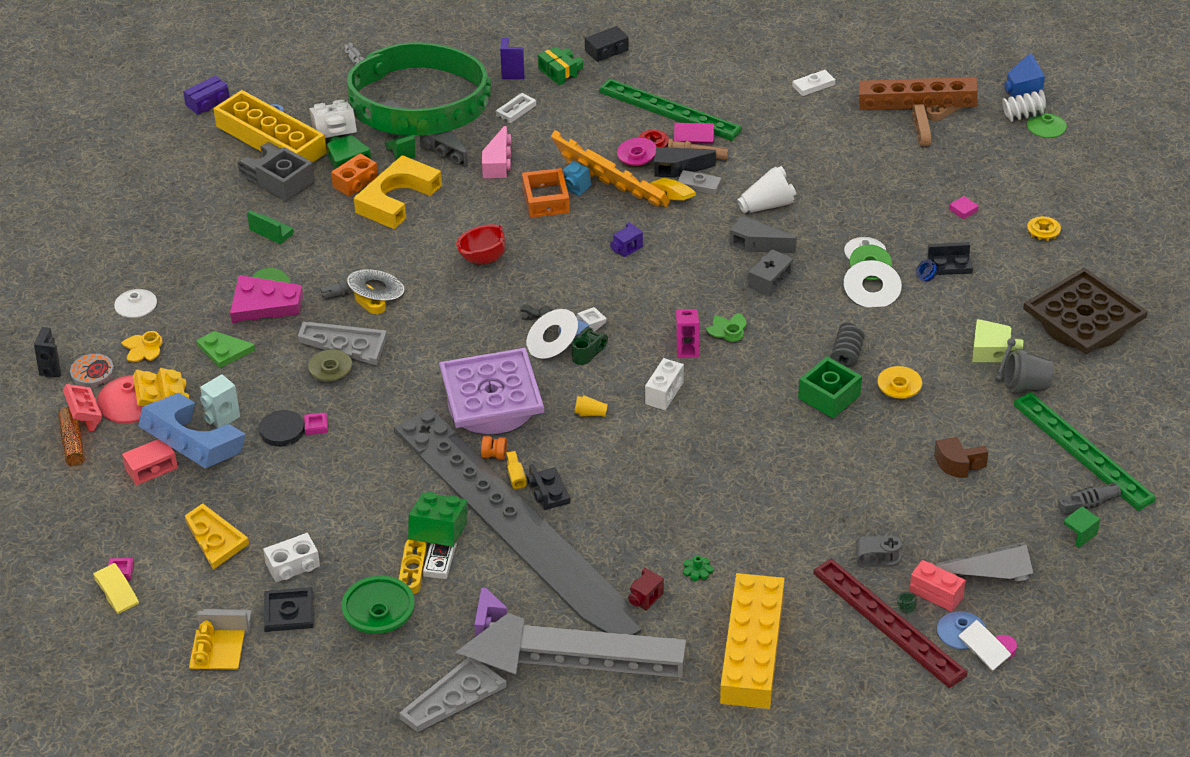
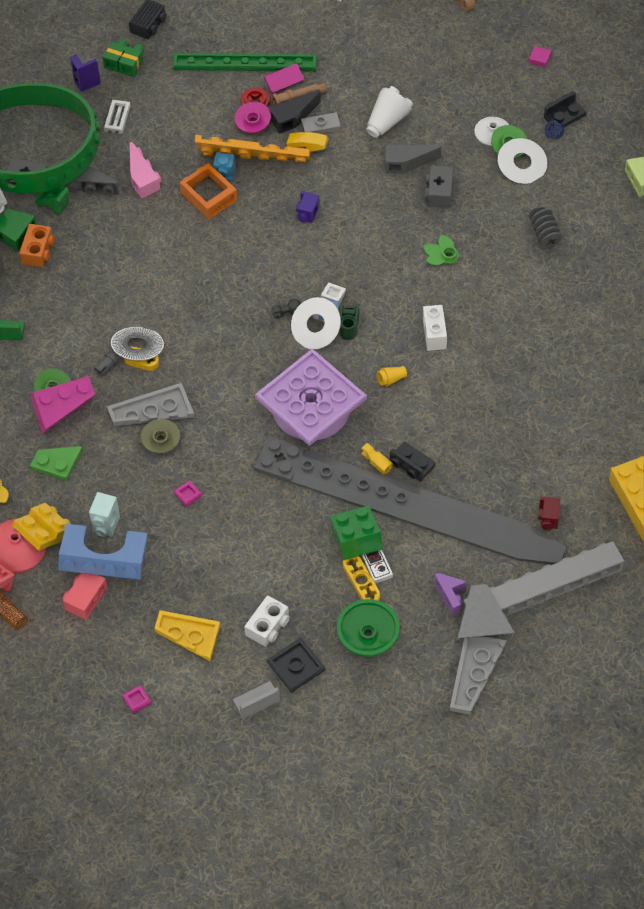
camera: 30 degrees left, 15 degrees up
light yellow slope [93,563,139,614] -> none
yellow hinge [189,620,245,669] -> none
black tile [259,410,305,447] -> none
yellow arch [354,155,442,229] -> none
red cylinder [456,224,506,265] -> none
orange wheel [481,436,507,460] -> none
dark pink torso [676,309,699,358] -> none
green plant [683,555,713,582] -> none
green brick [798,356,862,418] -> none
yellow dish [877,366,922,399] -> none
yellow gear [1027,216,1061,241] -> none

